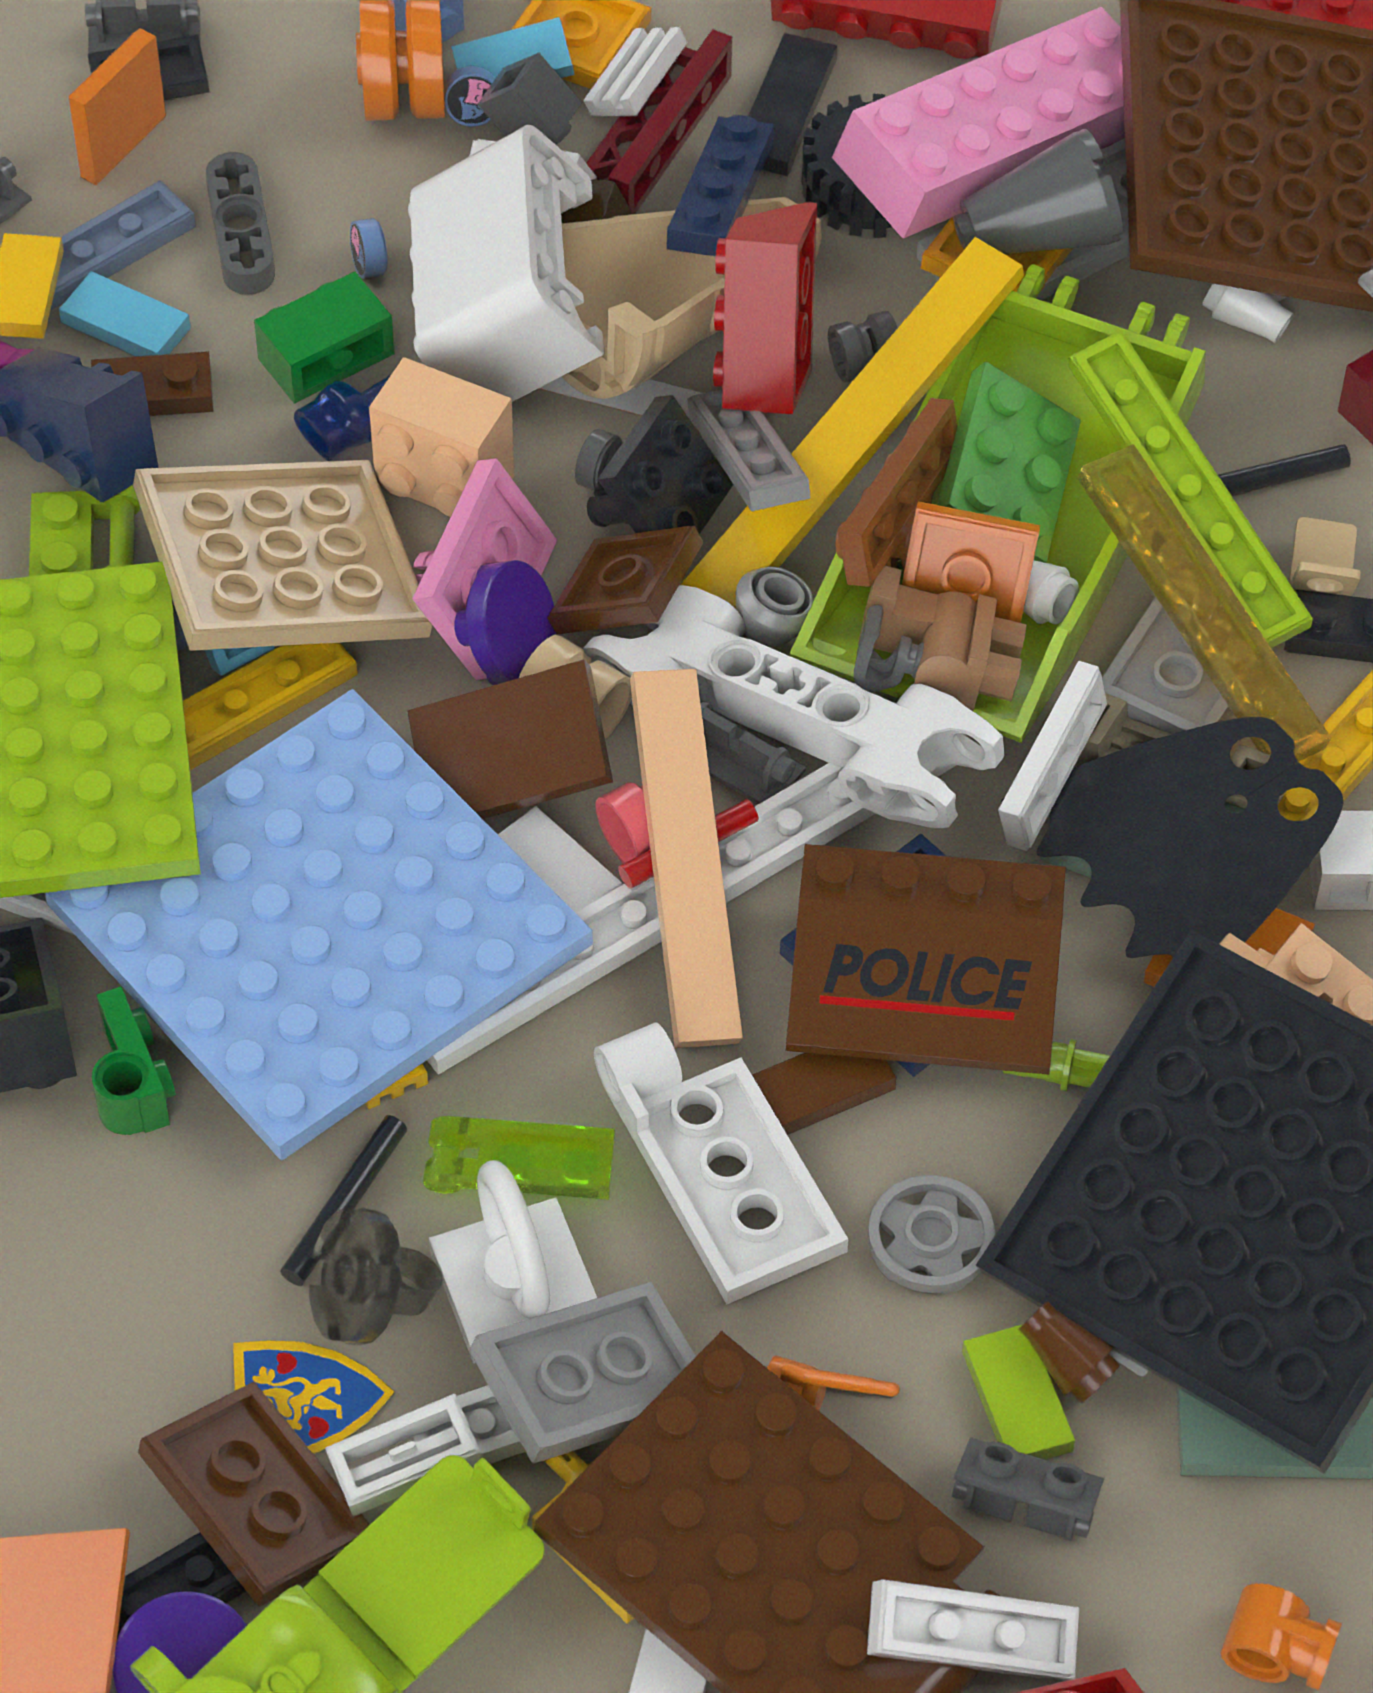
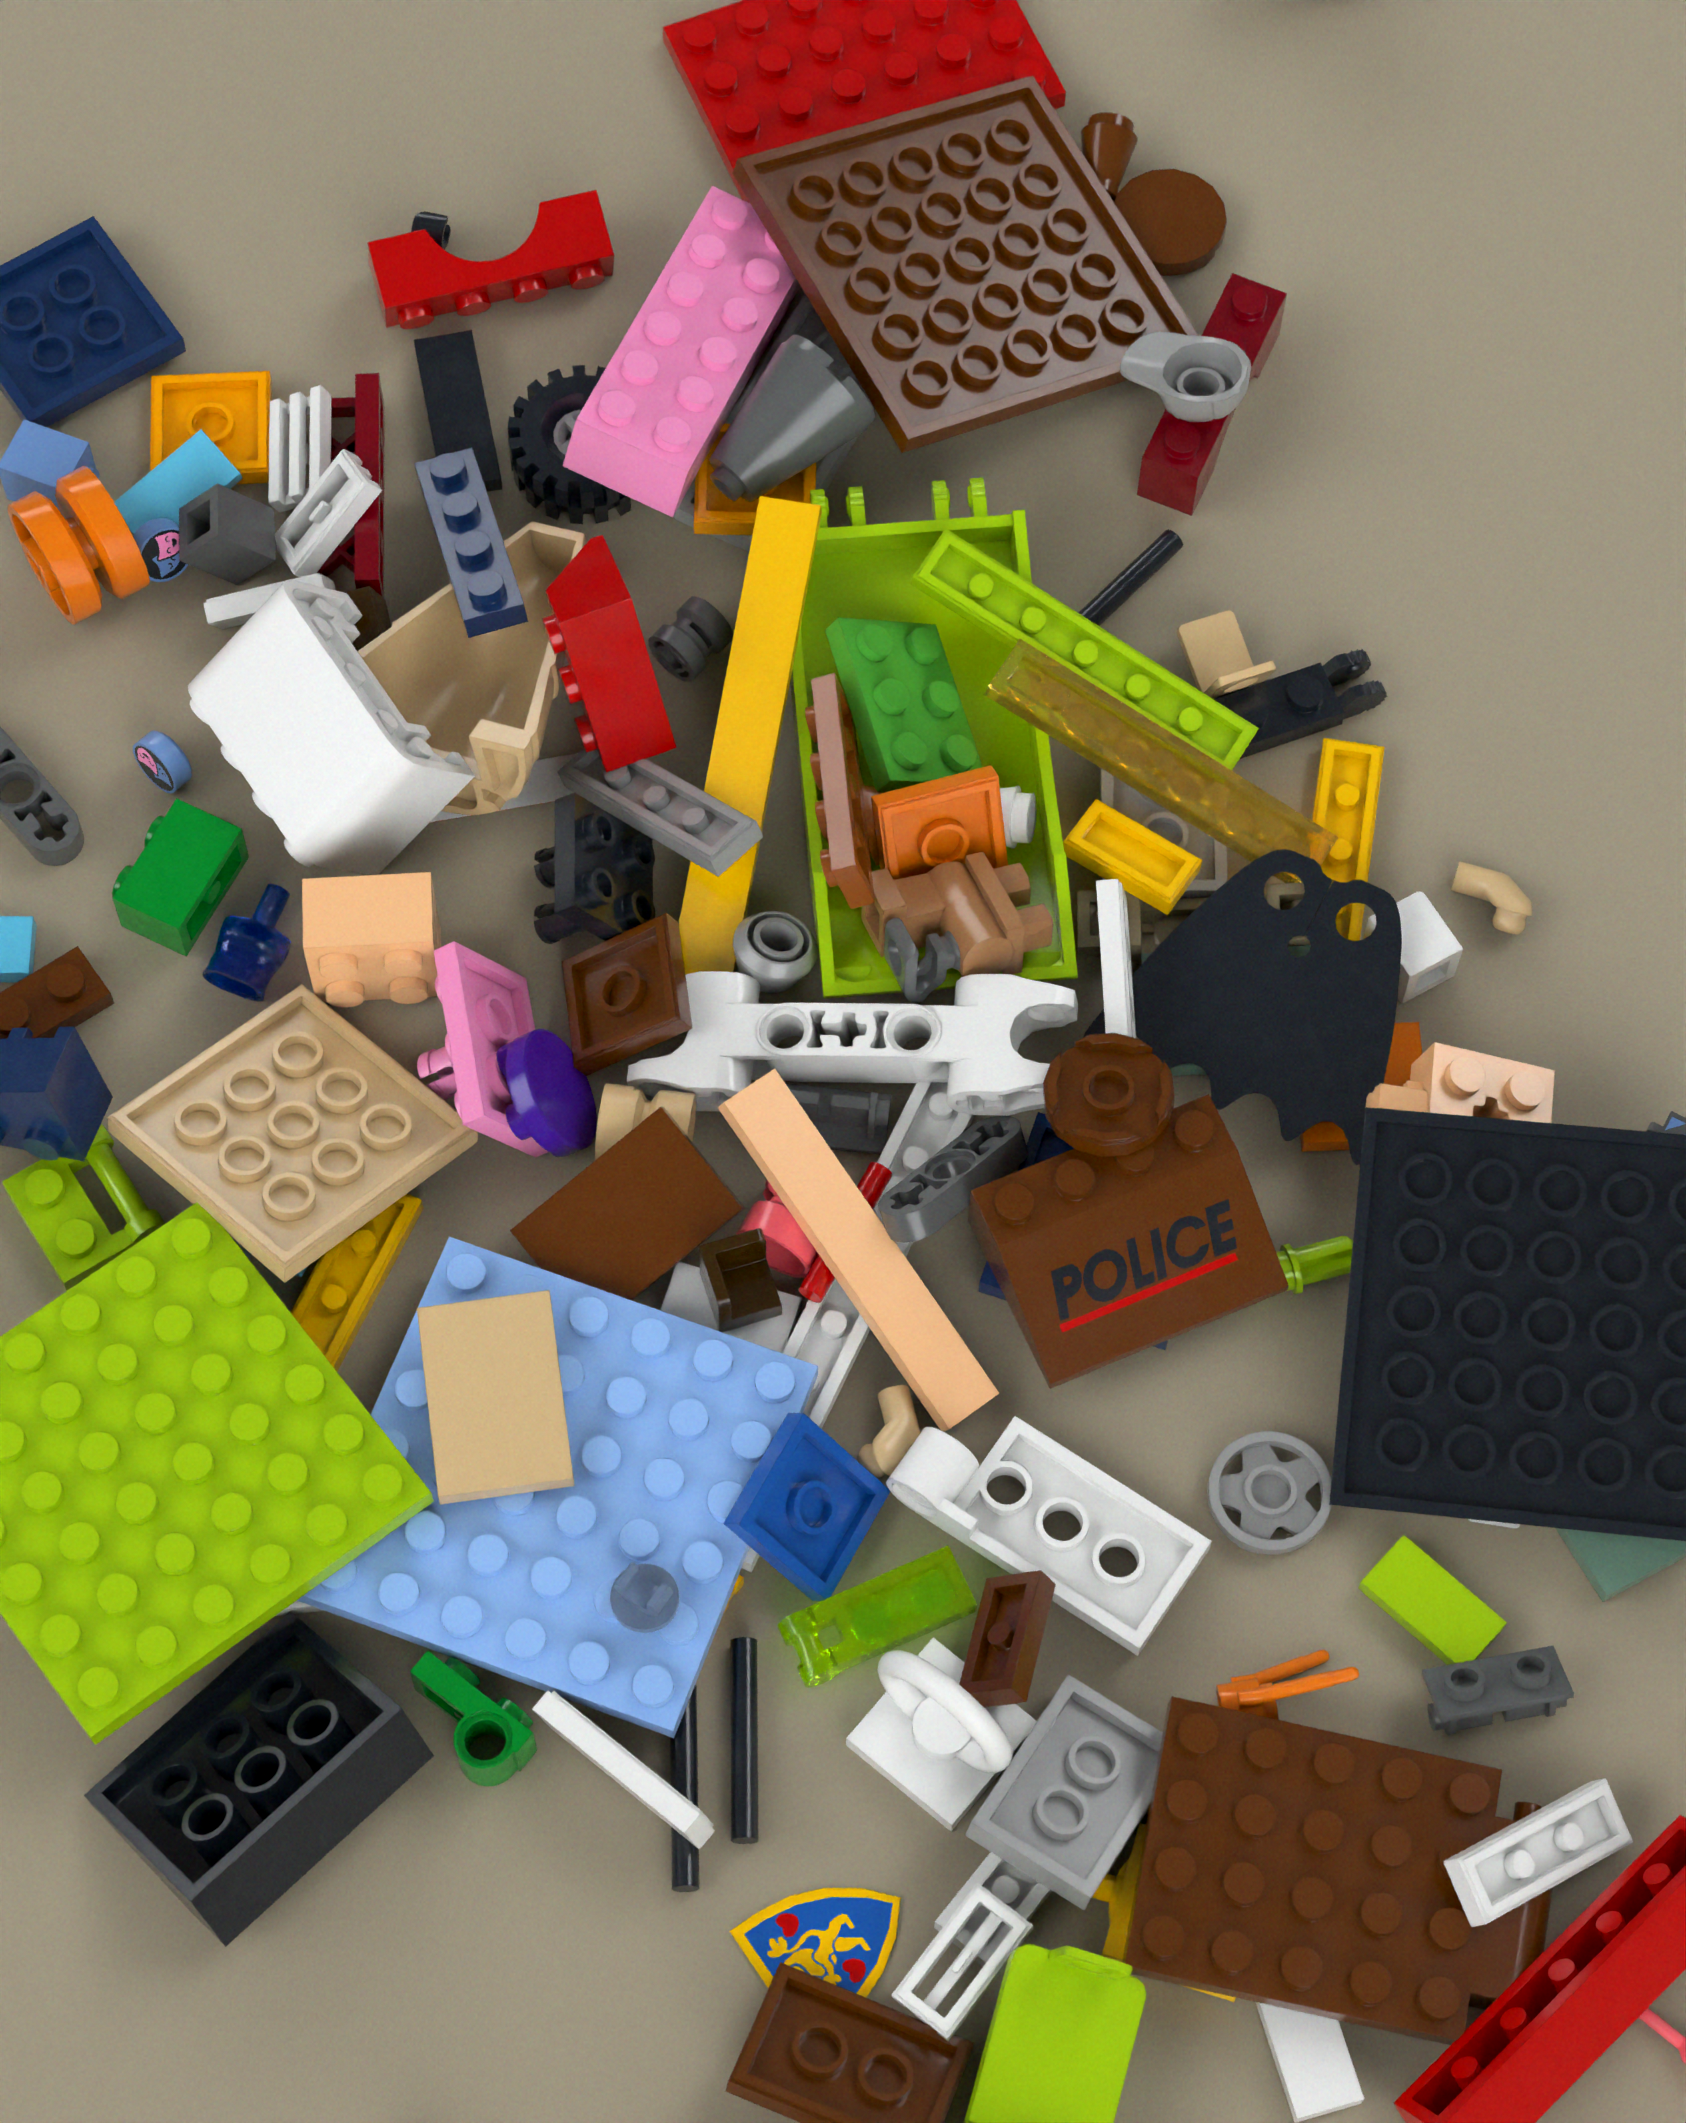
camera: 30 degrees left, 10 degrees up
clear smoke tile [309,1208,443,1346] -> none
dark grey tile [575,429,623,491] -> none
reddish brown tile [752,1053,896,1135] -> none
reddish brown cone [1018,1301,1120,1404] -> none
white cone [1203,284,1294,343] -> none
none -> white tile [275,449,382,577]
none -> tan tile [417,1290,575,1505]
none -> white tile [532,1690,715,1850]
none -> sand blue plate [610,1563,679,1633]
none -> black bar [670,1685,700,1892]
none -> dark brown panel [699,1229,782,1332]
none -> blue plate [723,1413,890,1602]
none -> tan arm [858,1385,921,1479]
none -> dark grey beam [878,1116,1028,1243]
none -> reddish brown plate [959,1570,1056,1708]
none -> reddish brown tile [1043,1033,1175,1157]
none -> yellow tile [1063,799,1203,915]

